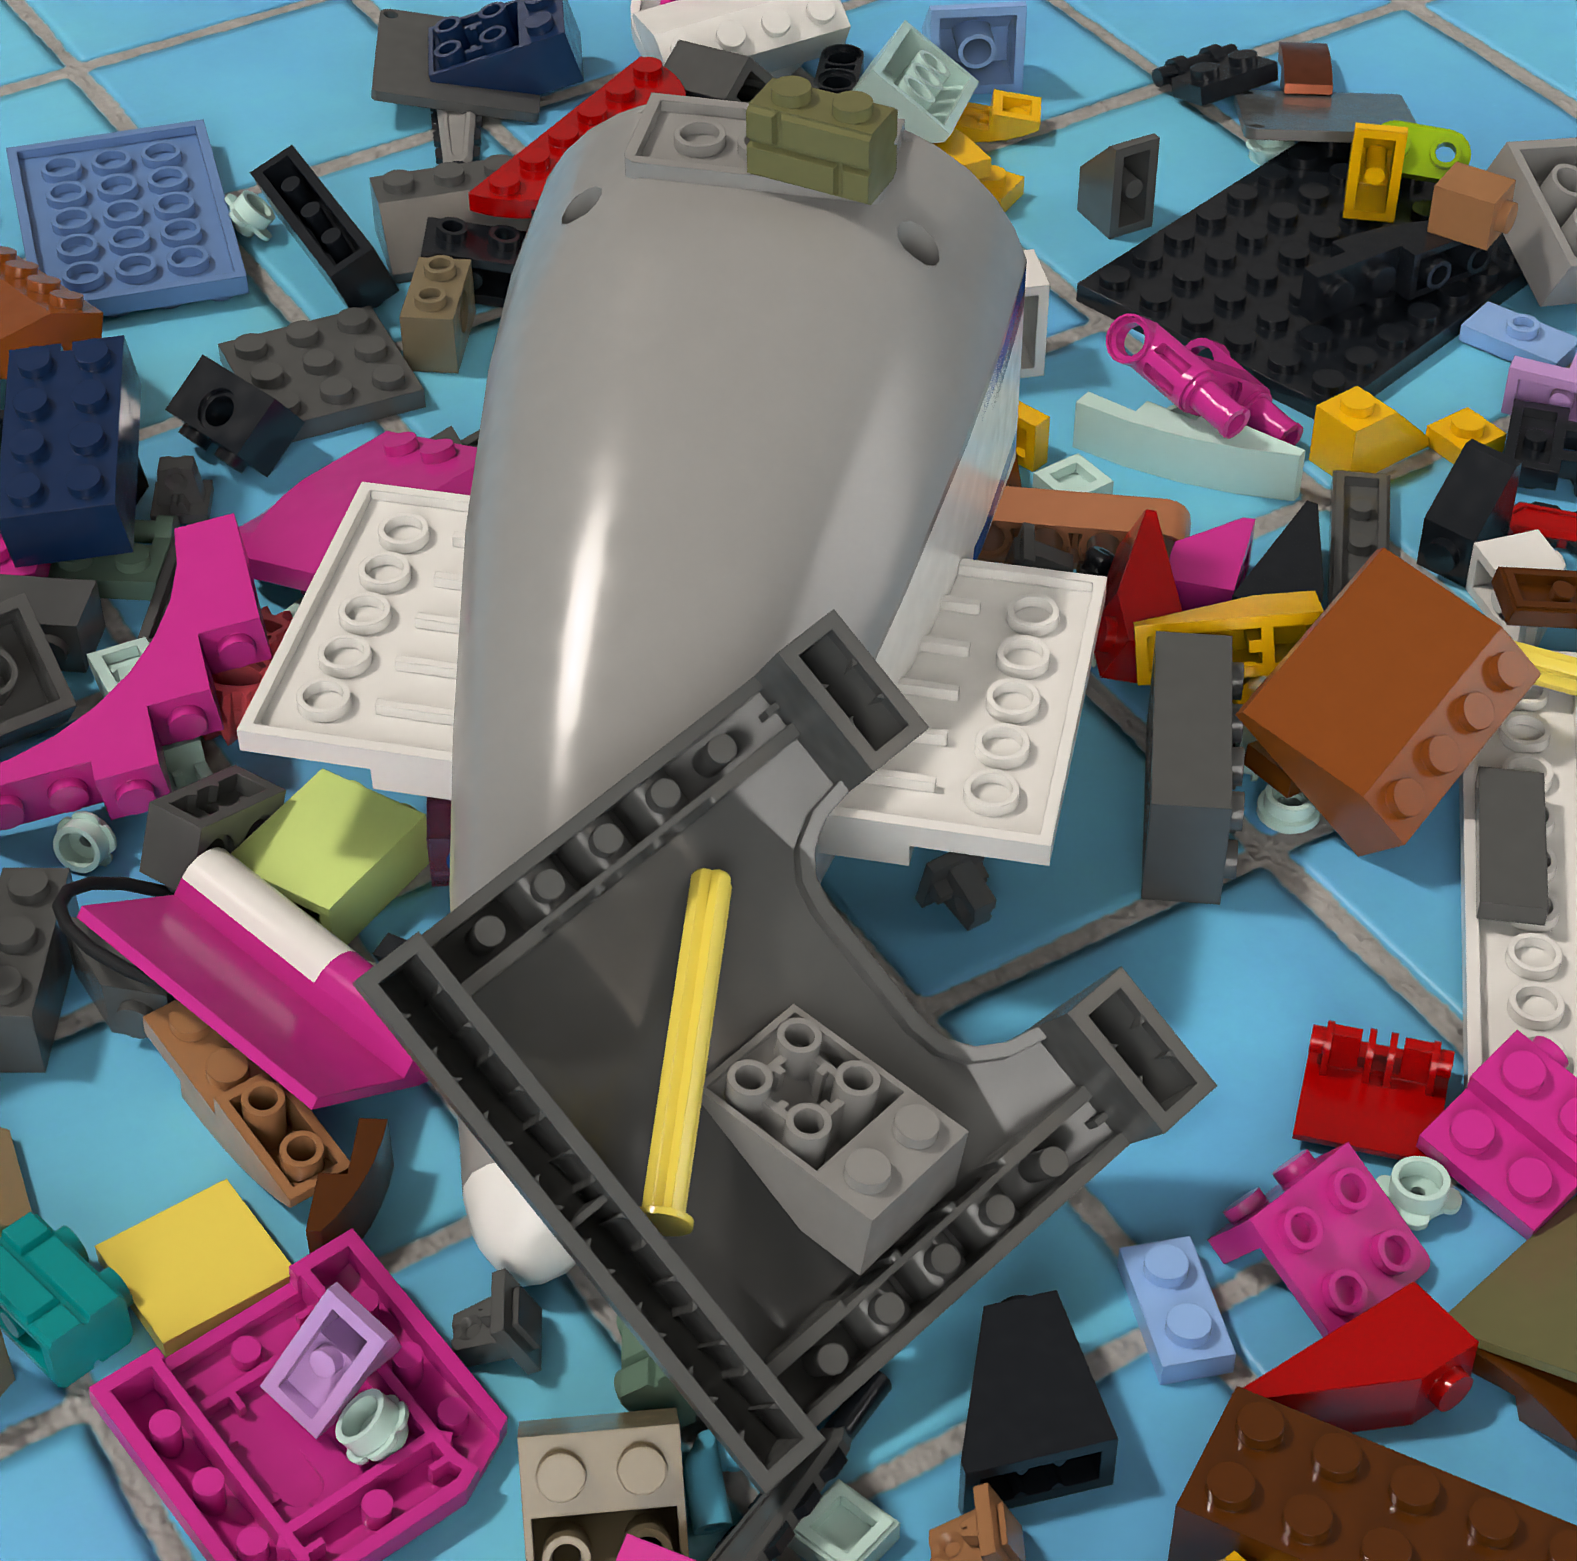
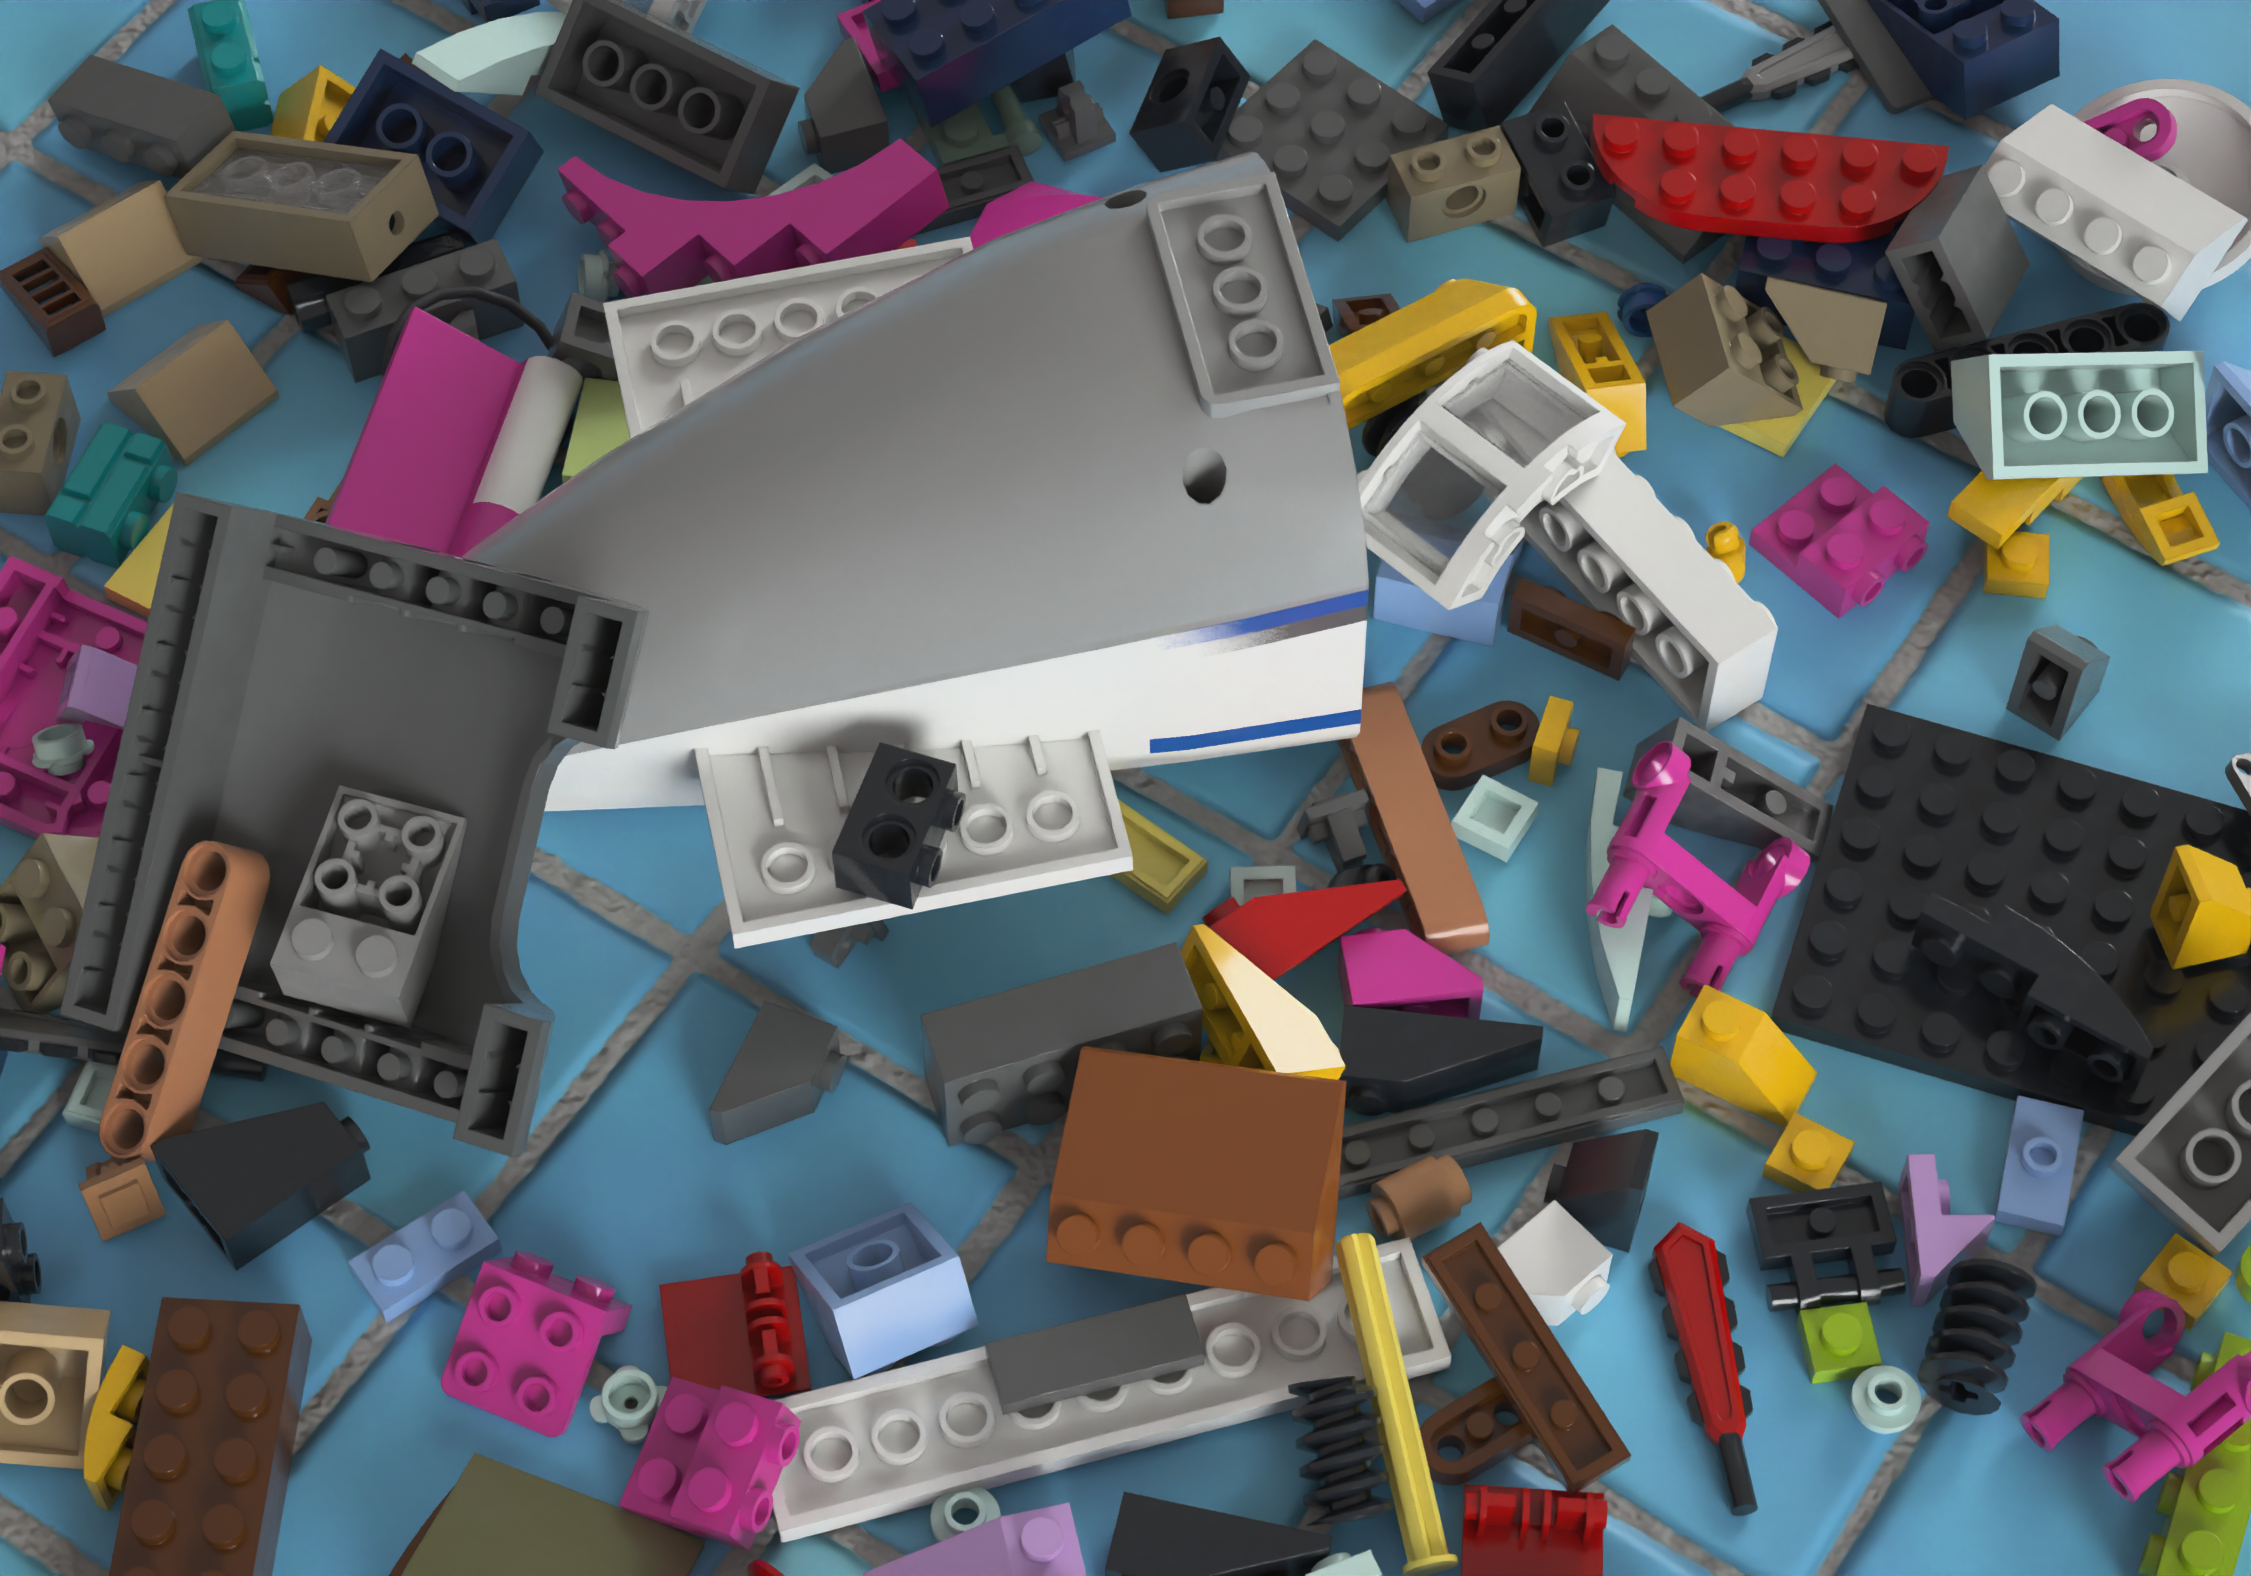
camera: 65 degrees right, 15 degrees up
light yellow axle [640,868,732,1237] -> none
olive brick [746,75,898,205] -> none
red slope [1243,1281,1479,1433] -> none
medium nougat brick [1427,162,1518,251] -> none
none -> nougat beam [99,841,271,1163]
none -> dark grey slope [709,1001,846,1145]
none -> light blue slope [788,1202,979,1379]
none -> black brick [832,742,966,910]
none -> flat silver slope [1623,716,1833,862]

